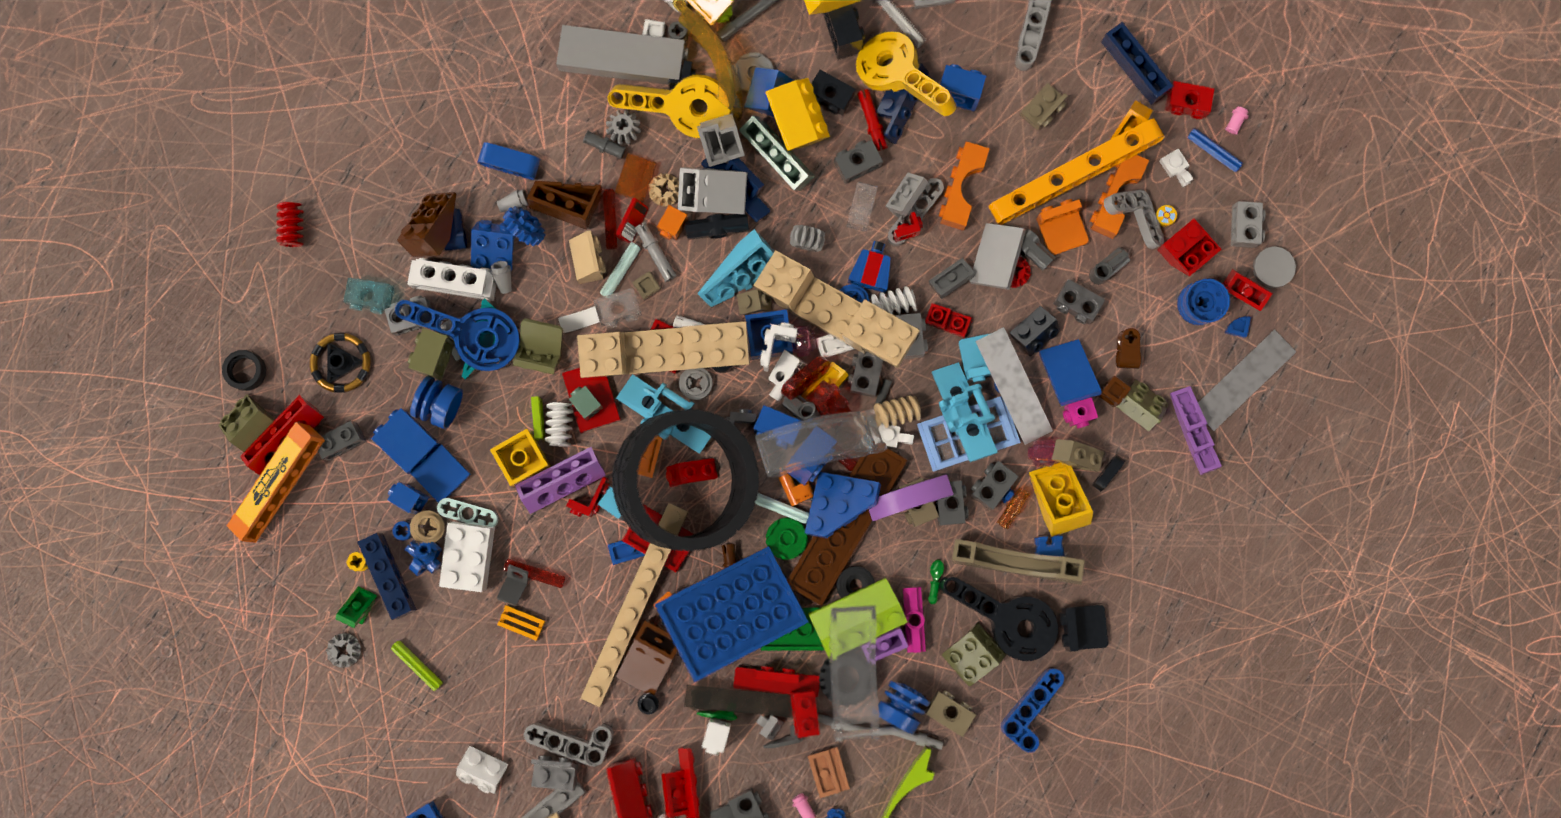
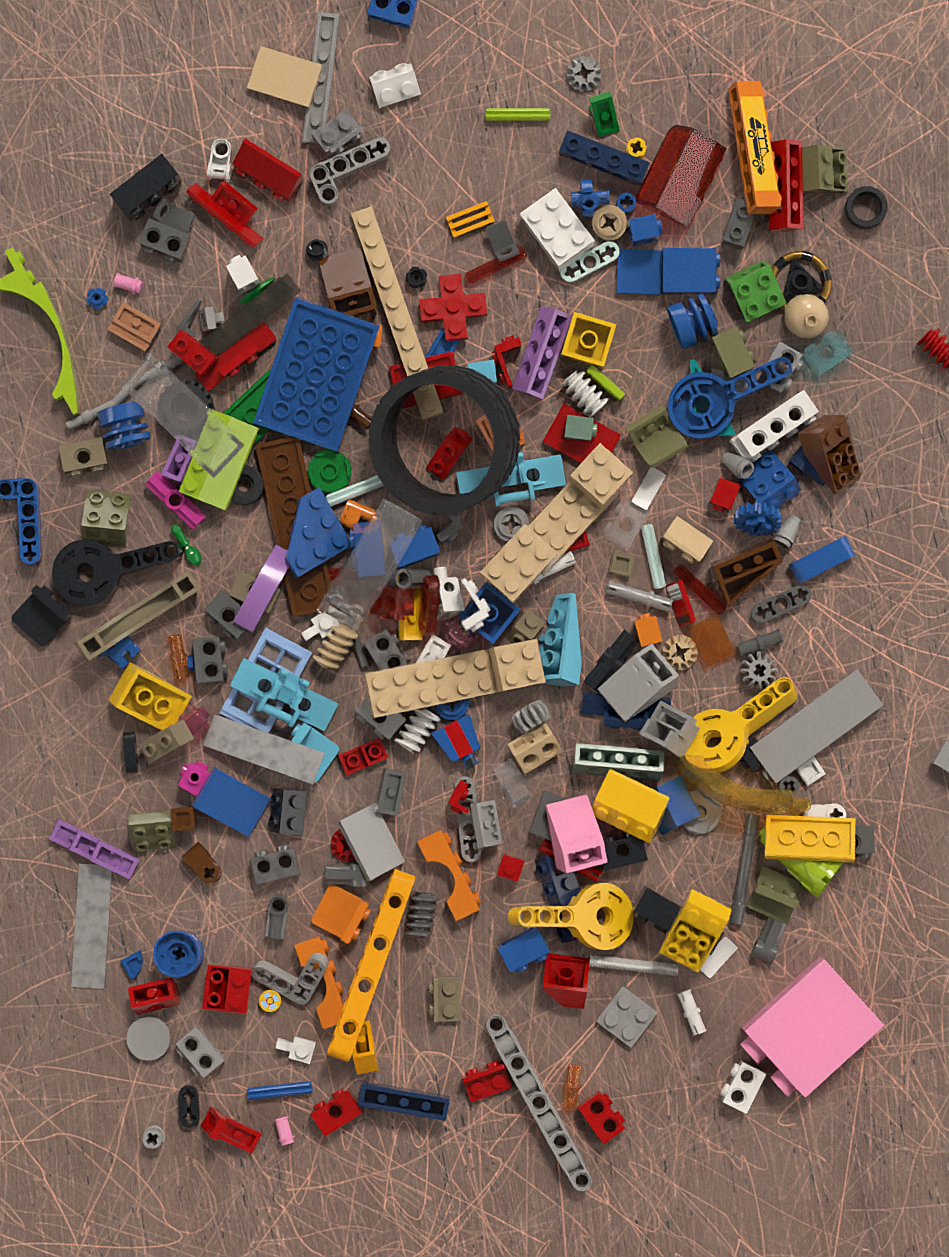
camera: 135 degrees right, 5 degrees up
none -> light grey bush [142,1125,165,1149]
none -> black beam [178,1084,200,1128]
none -> red bracket [200,1106,262,1154]
none -> dark grey piece [404,890,439,938]
none -> black plate [406,267,427,289]
none -> red plate [419,274,487,342]
none -> red bracket [462,1060,513,1102]
none -> red brick [497,853,525,882]
none -> tan brick [507,722,563,774]
none -> red slope [542,953,590,1009]
none -> bright pink slope [545,794,607,873]
none -> clear red windscreen [636,125,727,227]
none -> red brick [709,477,740,513]
none -> bright green bracket [724,260,786,322]
none -> dark grey beam [751,585,812,623]
none -> tan cylinder [784,294,829,339]

